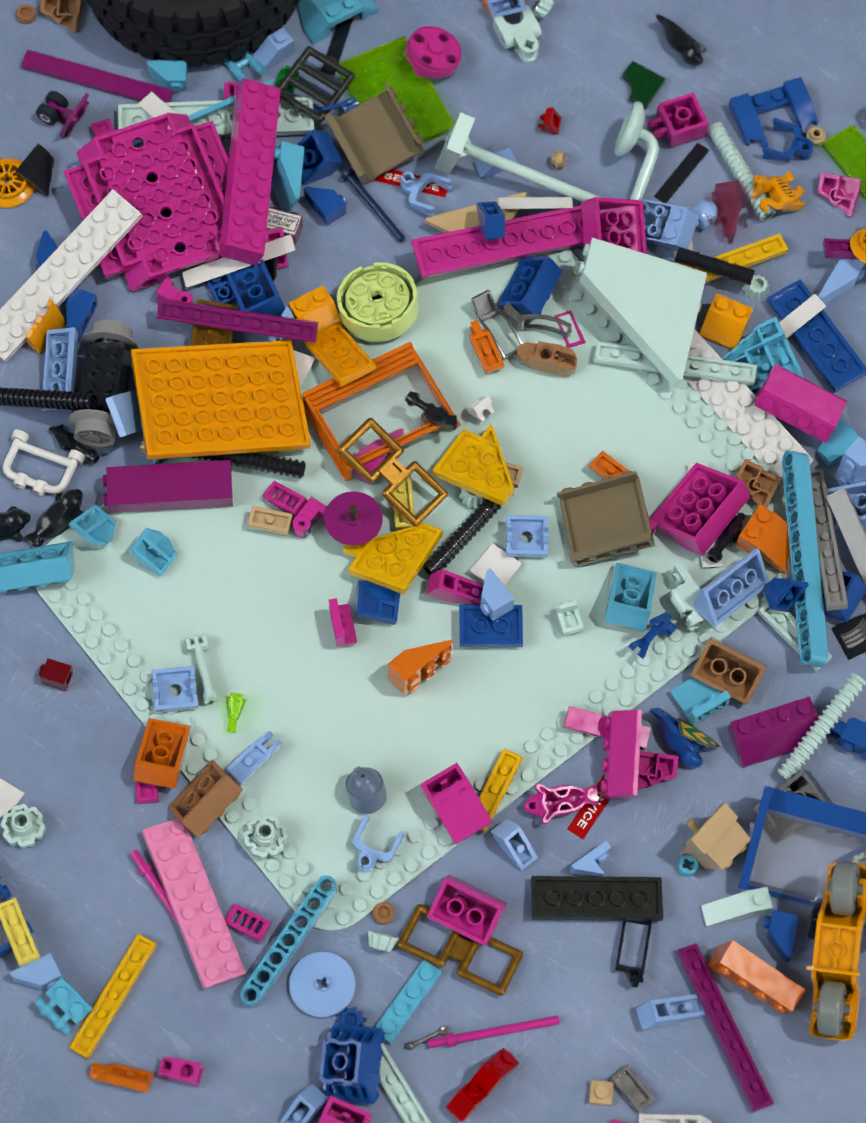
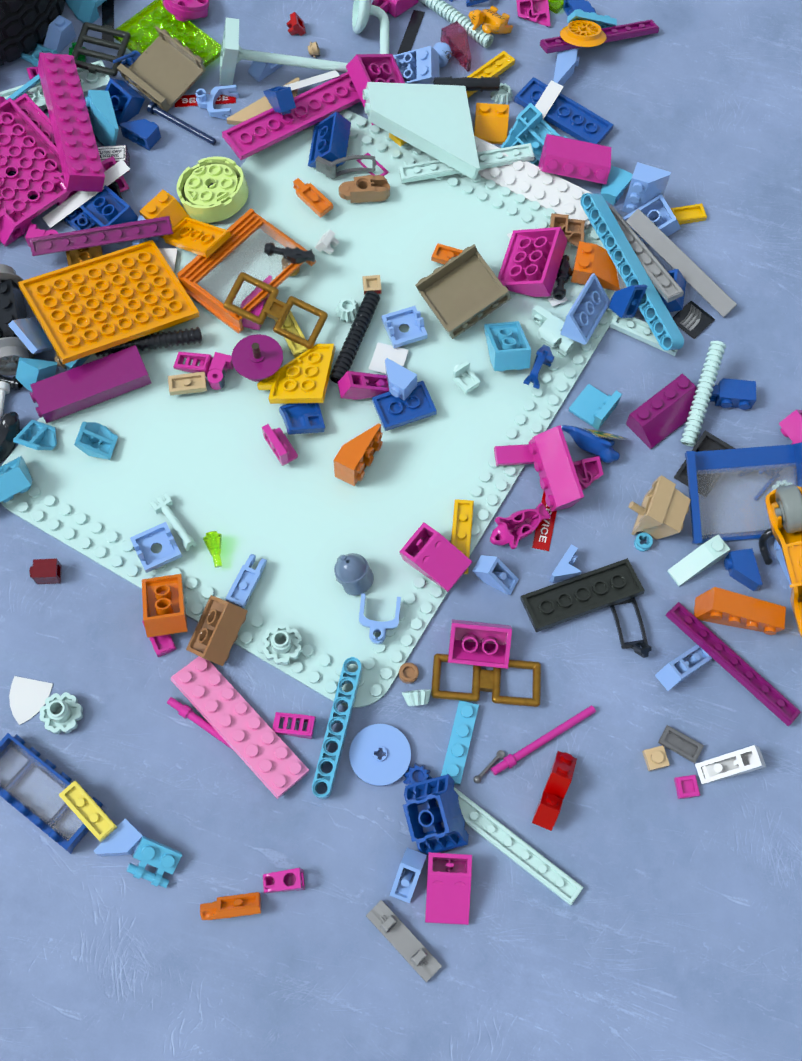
camera: 20 degrees left, 0 degrees up
yellow tile [69,933,157,1060] -> none
yellow wing [432,425,514,506] -> none
flat silver piece [471,290,523,359] -> none
medium nougat slope [690,637,768,705] -> none
none -> medium azure slope [16,357,57,391]

